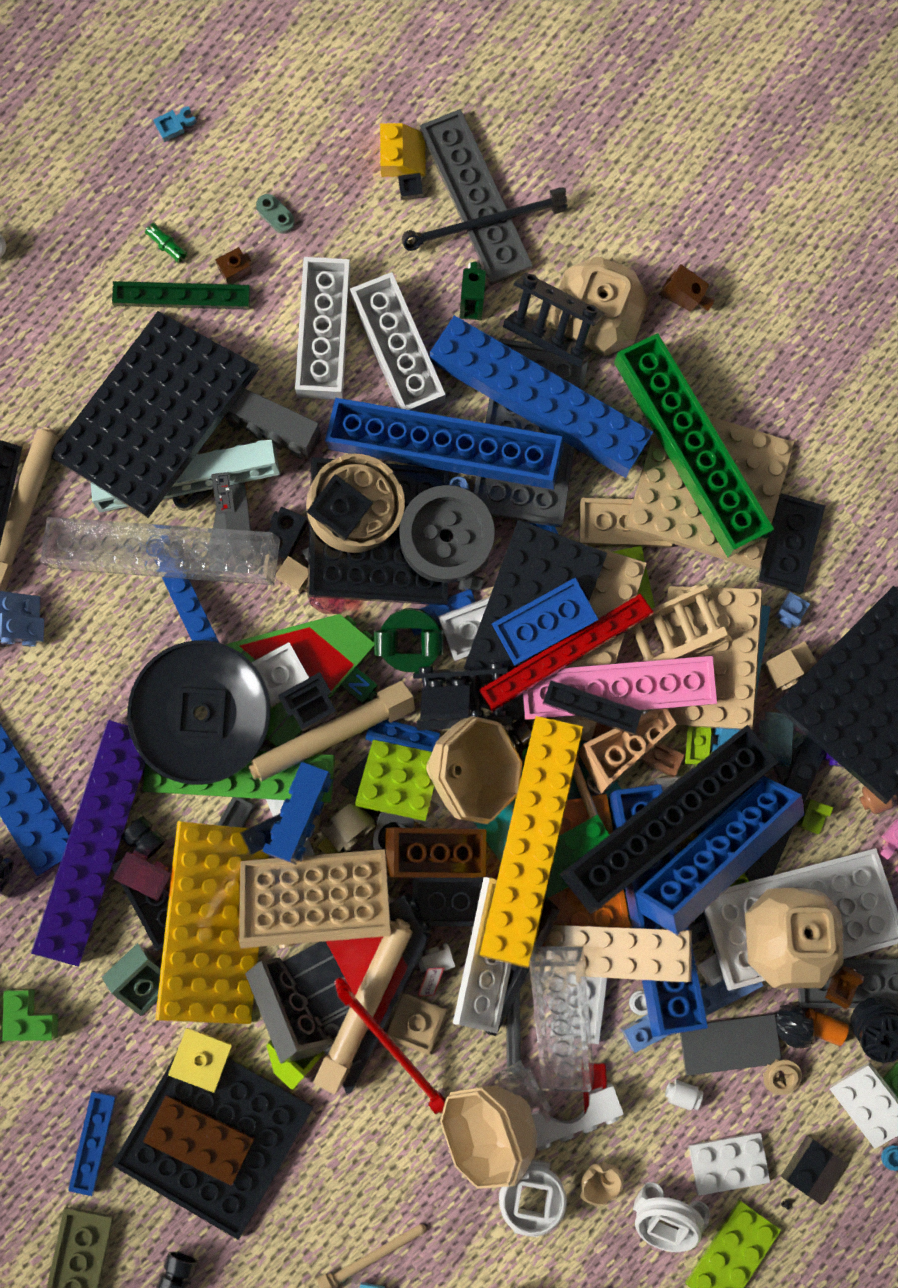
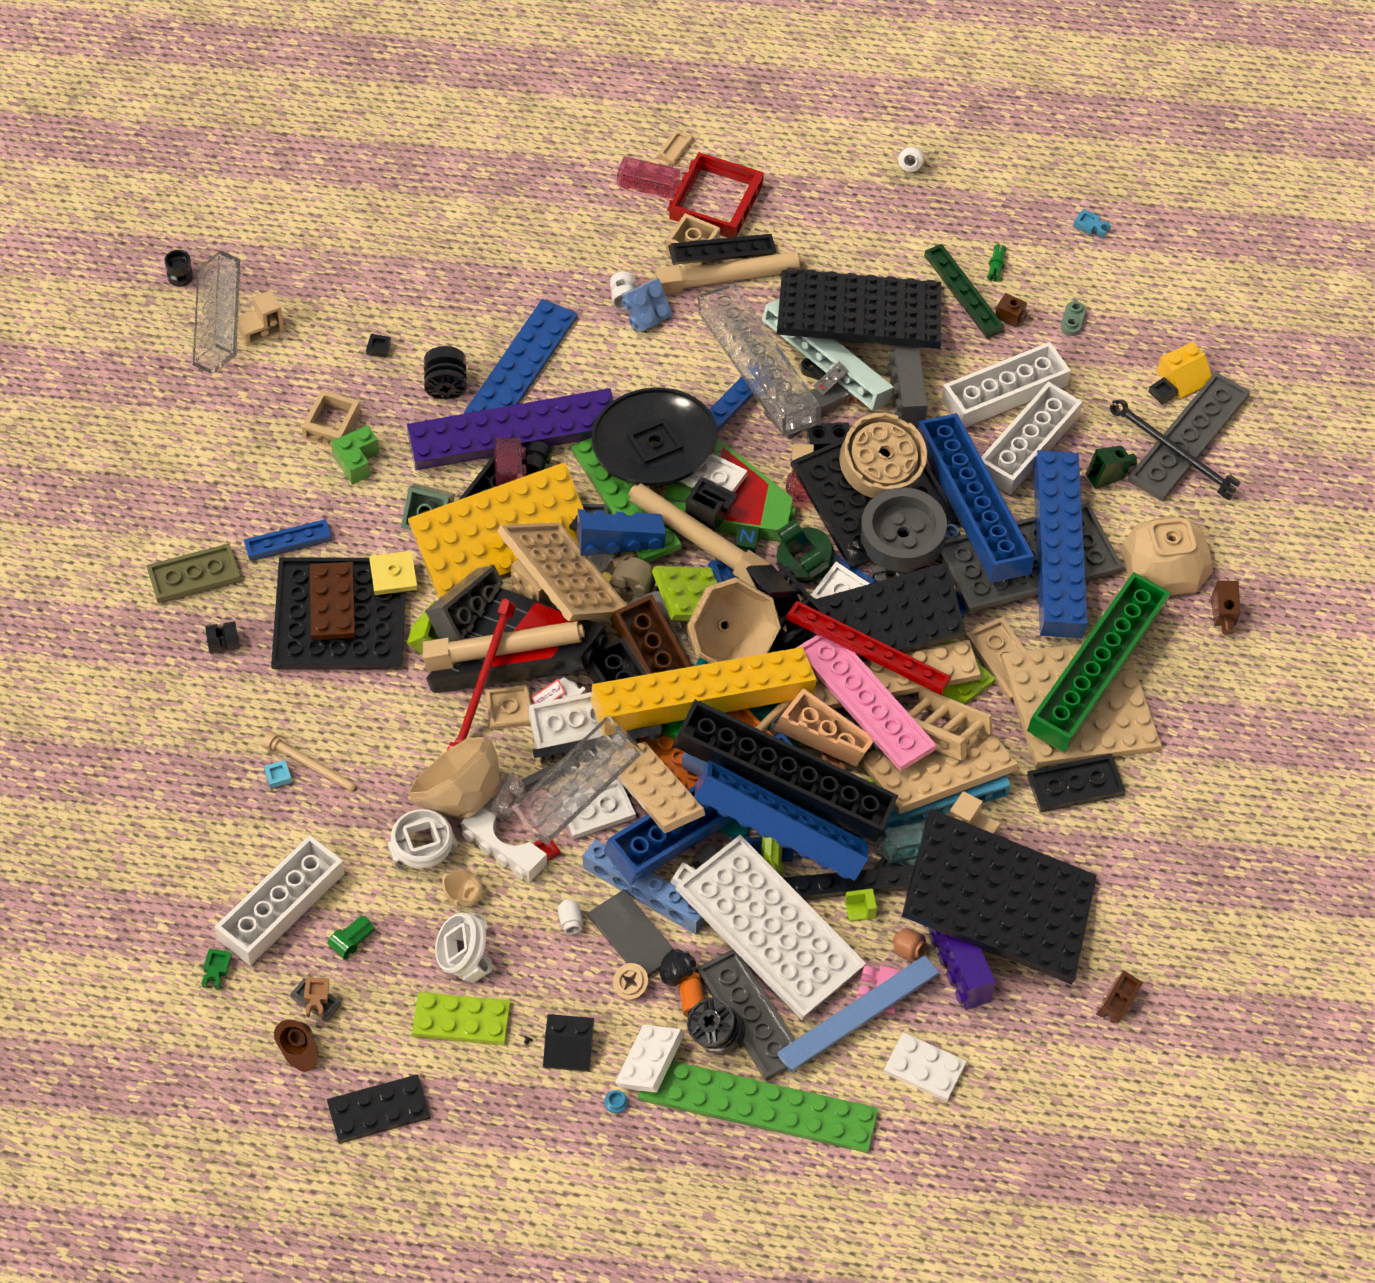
camera: 65 degrees right, 25 degrees down
black tile [306,474,373,541] -> none
blue plate [492,577,599,665] -> none
black fence [503,273,605,368] -> none
black plate [543,680,642,735] -> none
white plate [688,1132,770,1196] -> none
tan rock [745,888,843,988] -> none
medium blue bracket [775,592,810,628] -> none
reddish brown bracket [825,966,865,1009] -> none

